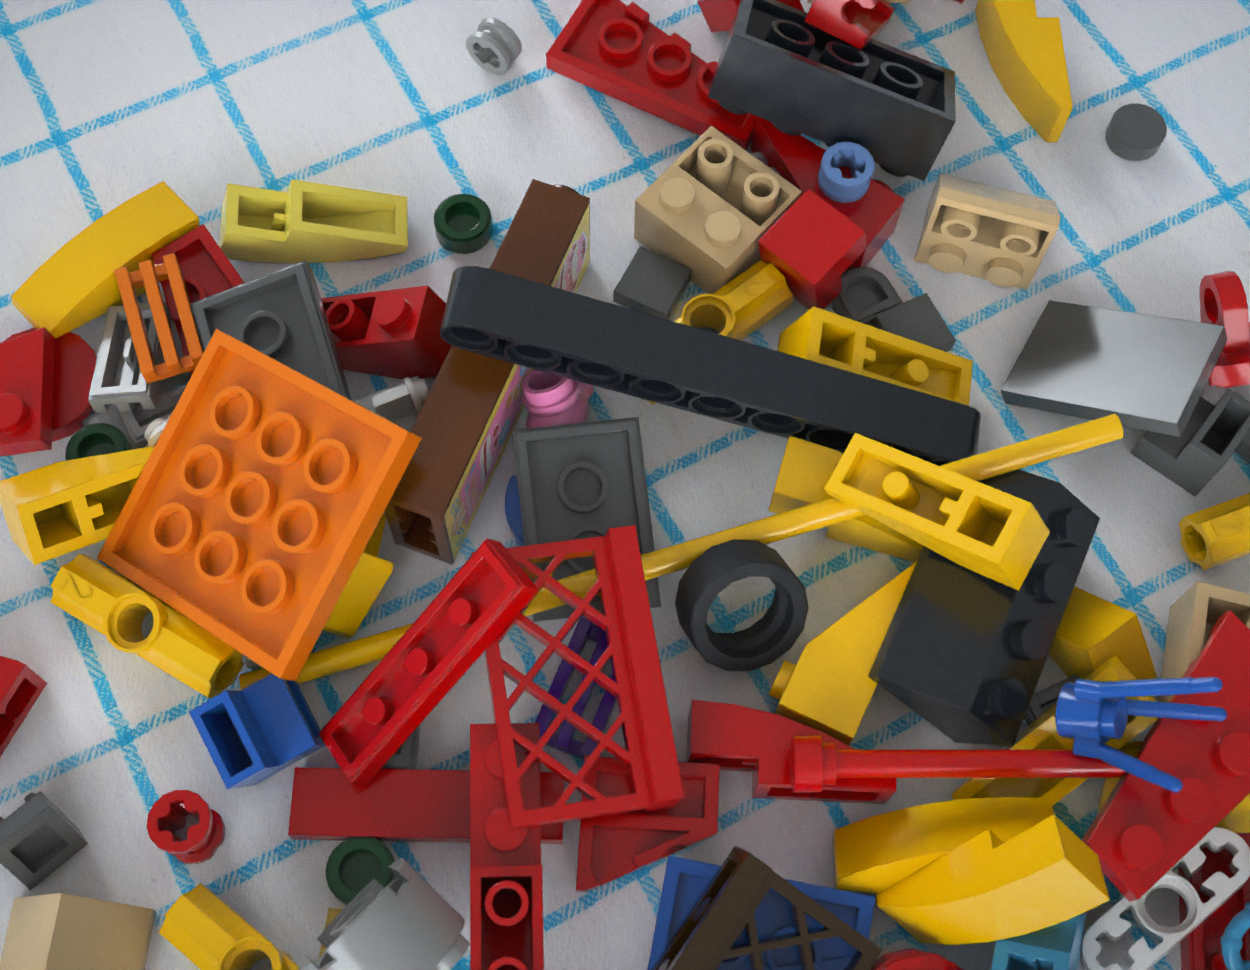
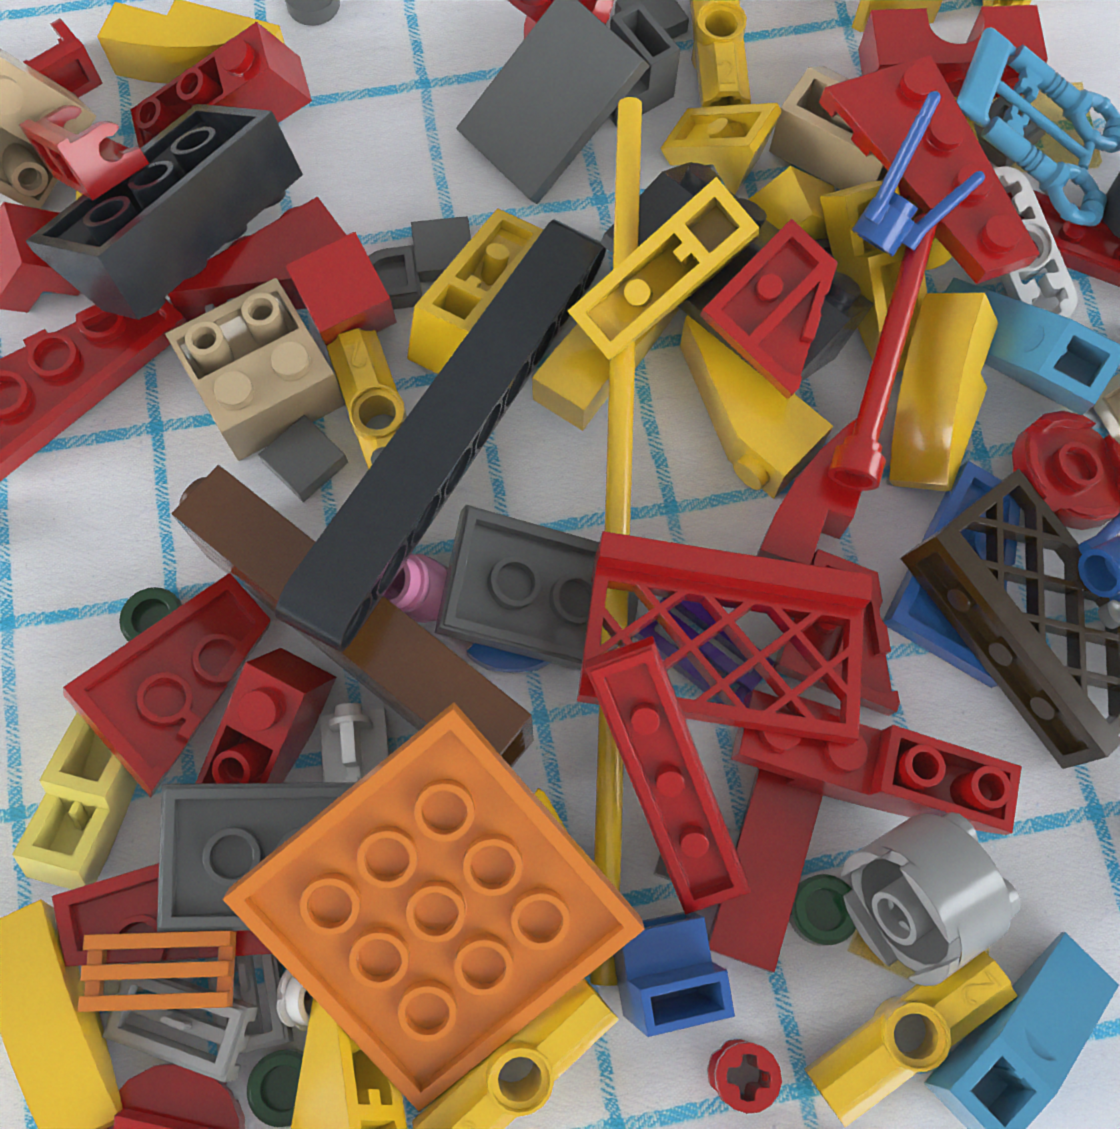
camera: 70 degrees left, 5 degrees up
black tyre [675,539,809,671] -> none
medium blue bush [817,142,875,203] -> none
yellow slope [876,815,1110,945] -> none
tan slope [914,173,1061,290] -> none
none -> red wing [63,573,271,798]
none -> red slope [130,22,312,149]
none -> yellow slope [660,103,782,195]
none -> red wing [700,218,838,400]

